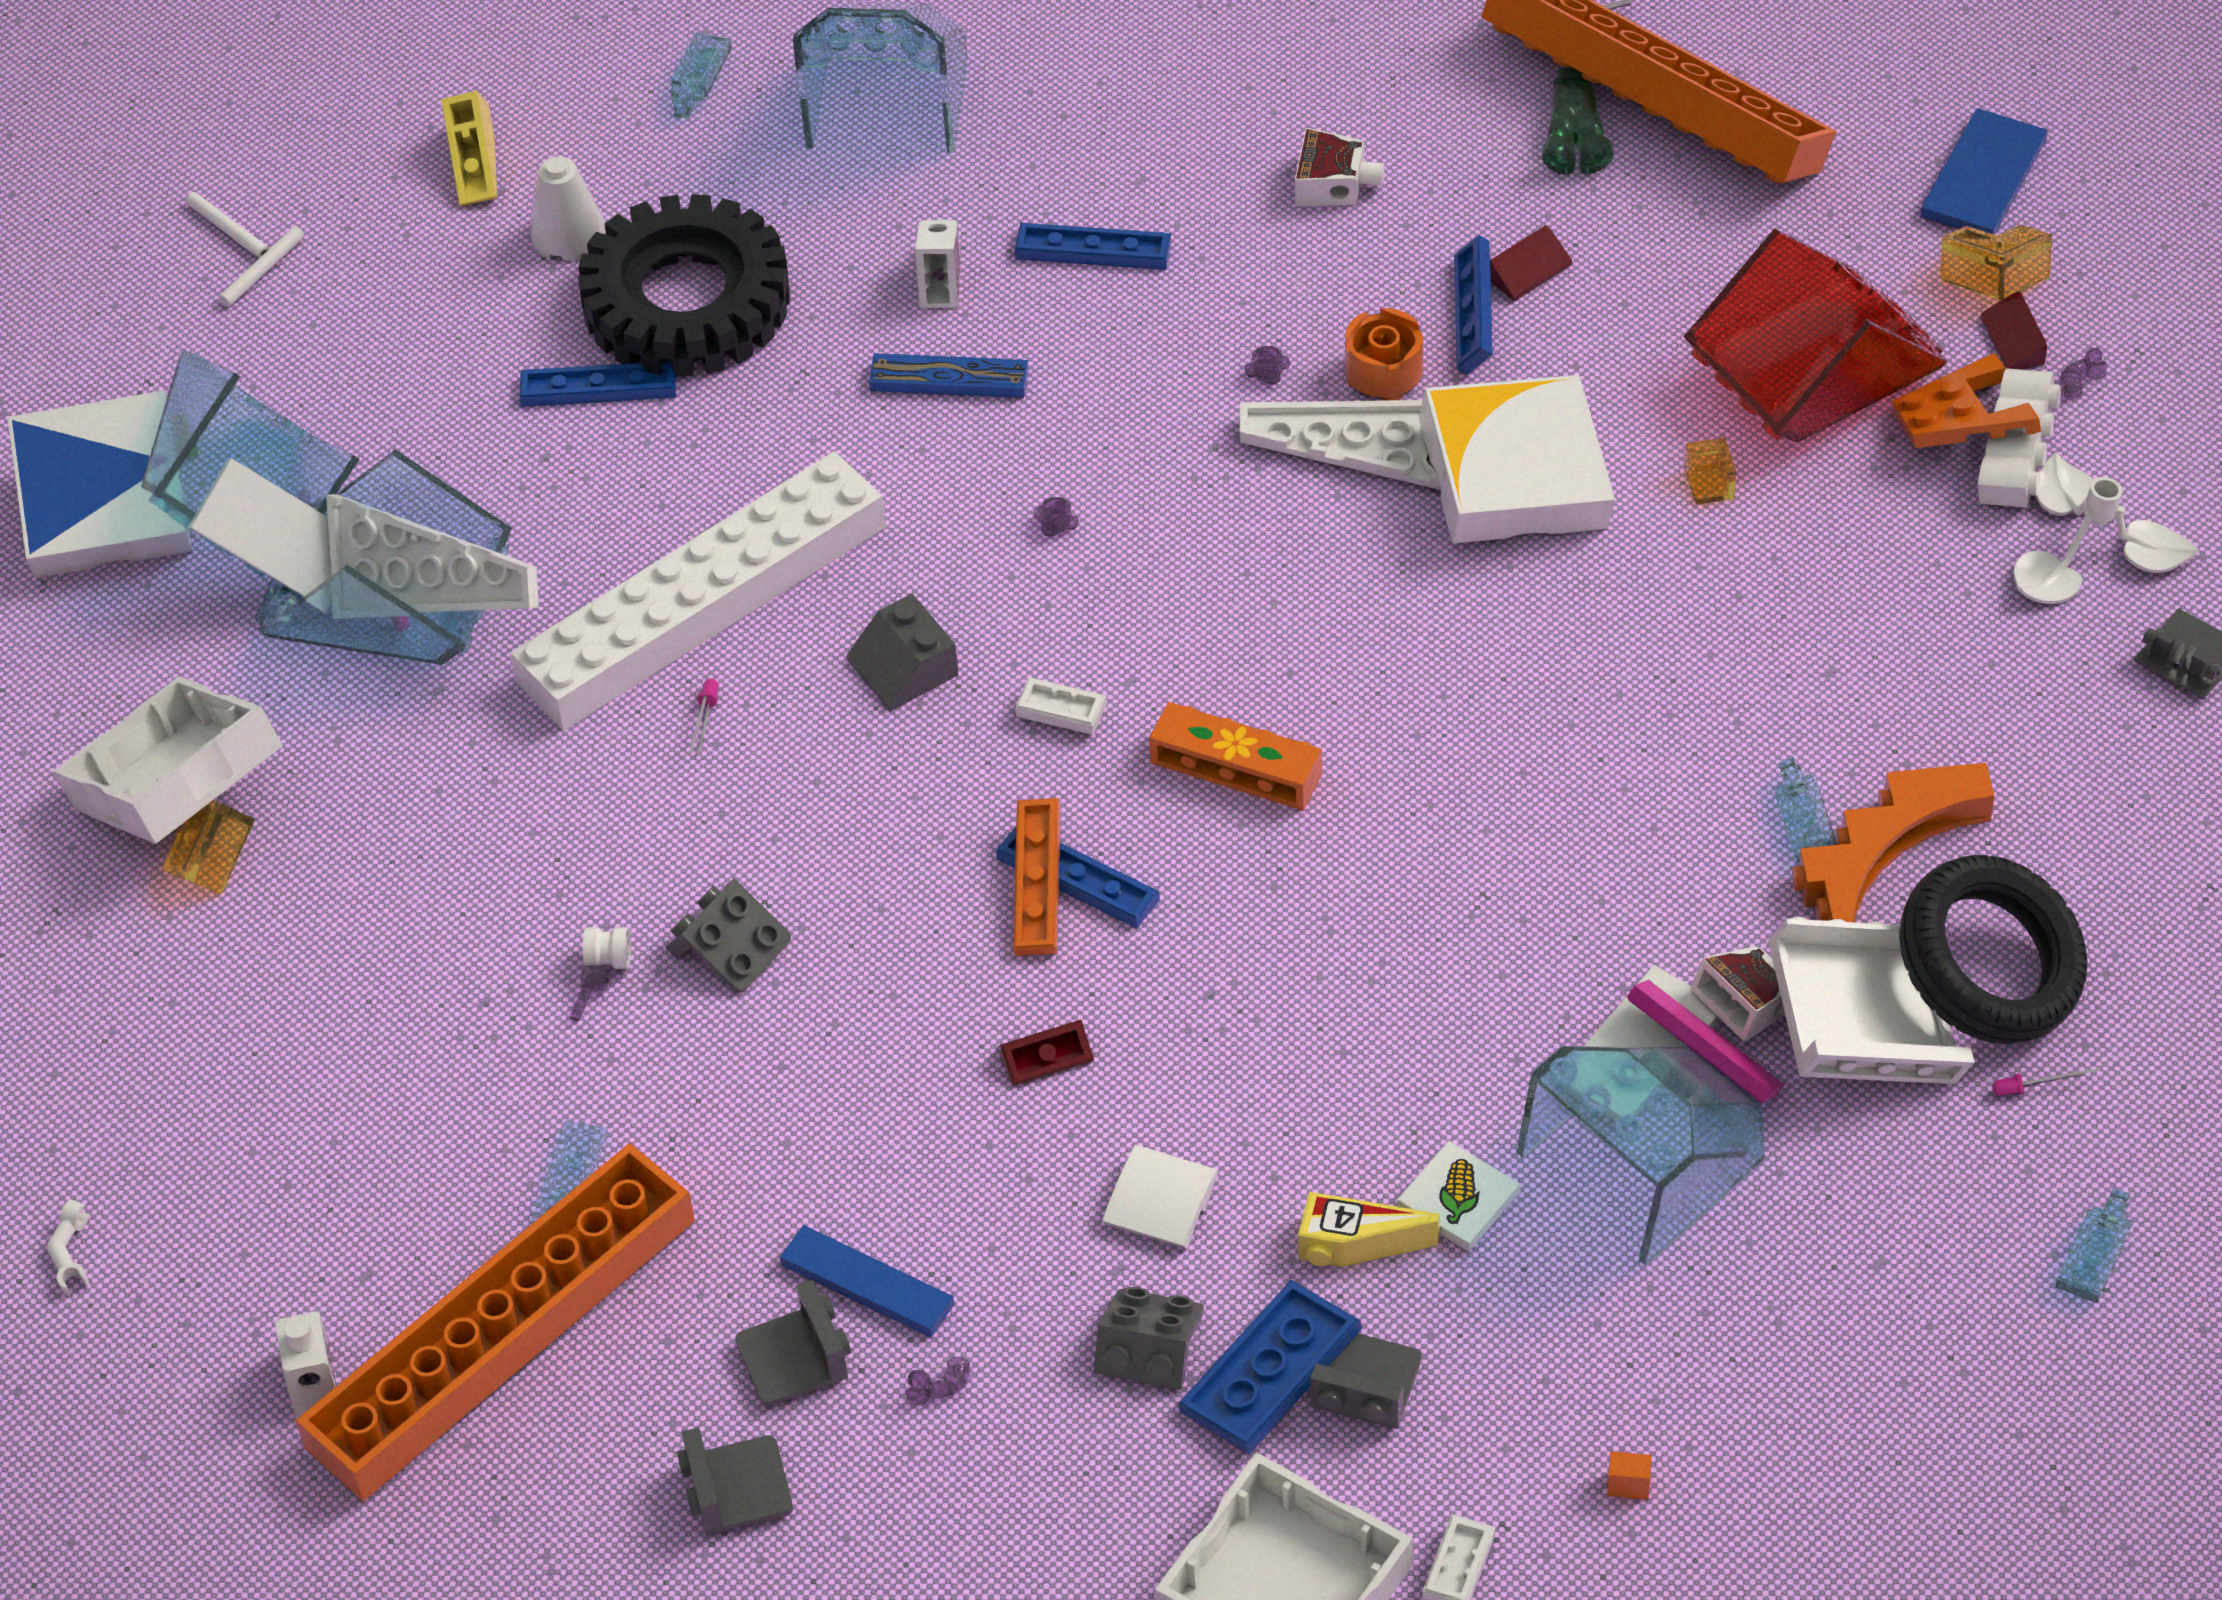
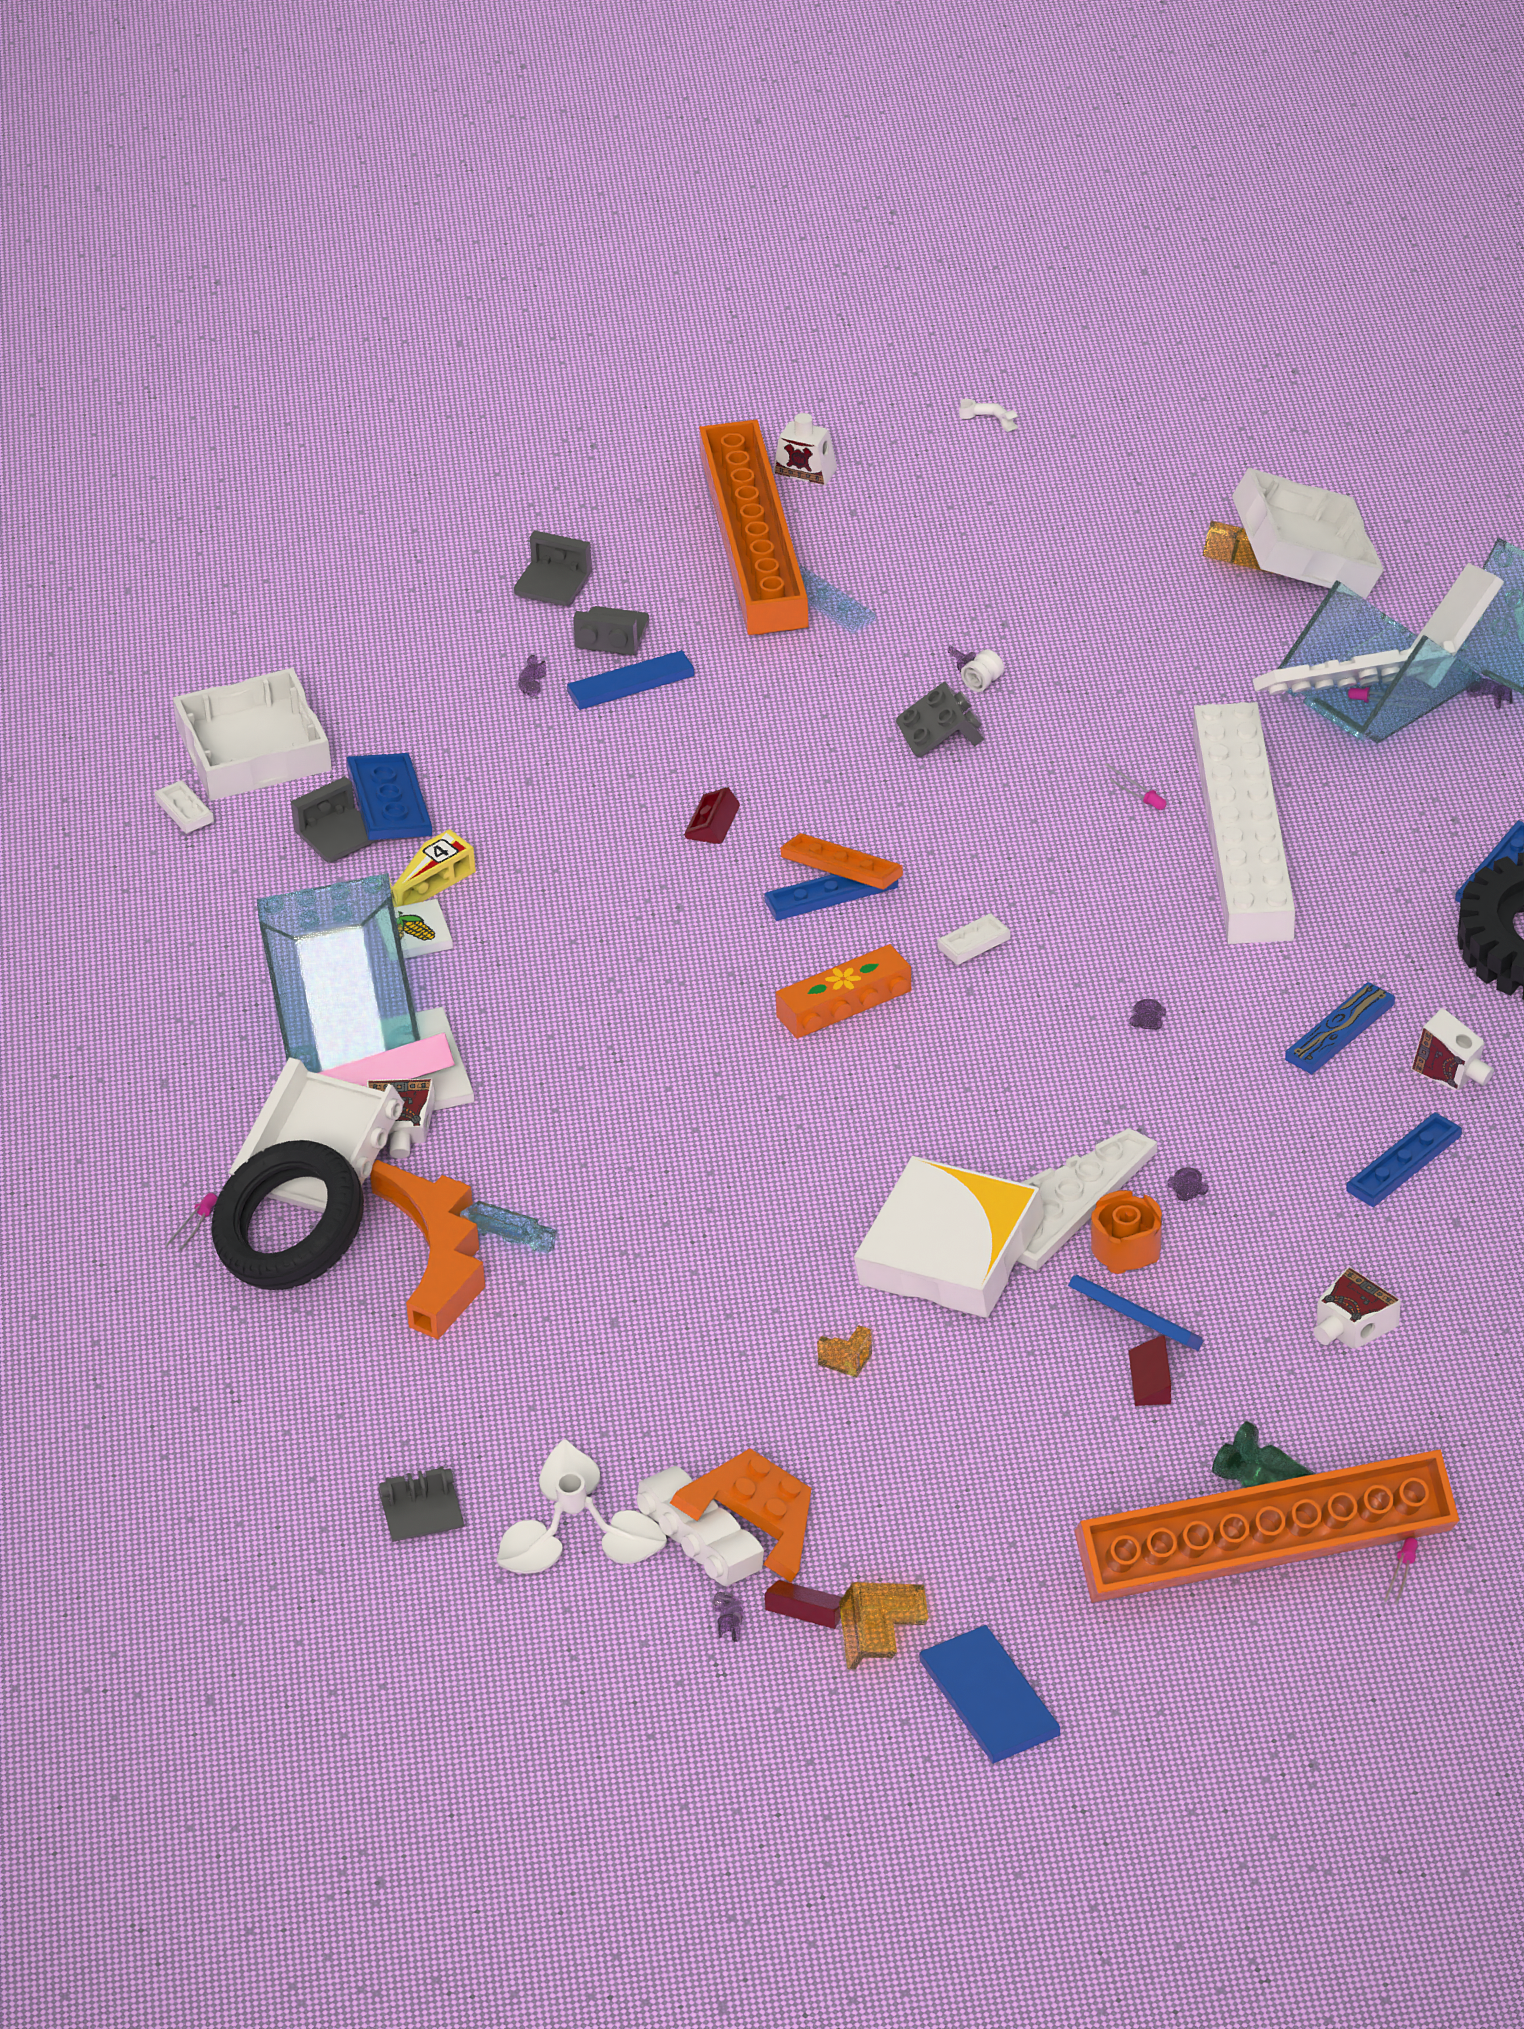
camera: 125 degrees right, 10 degrees down
dark grey slope [847,593,959,711] -> none
dark grey bracket [1093,1287,1204,1390] -> none
white slope [1102,1145,1218,1250] -> none
orange piece [1607,1451,1652,1500] -> none
clear red windscreen [1683,228,1947,443] -> none
clear light blue hinge [2056,1187,2132,1304] -> none

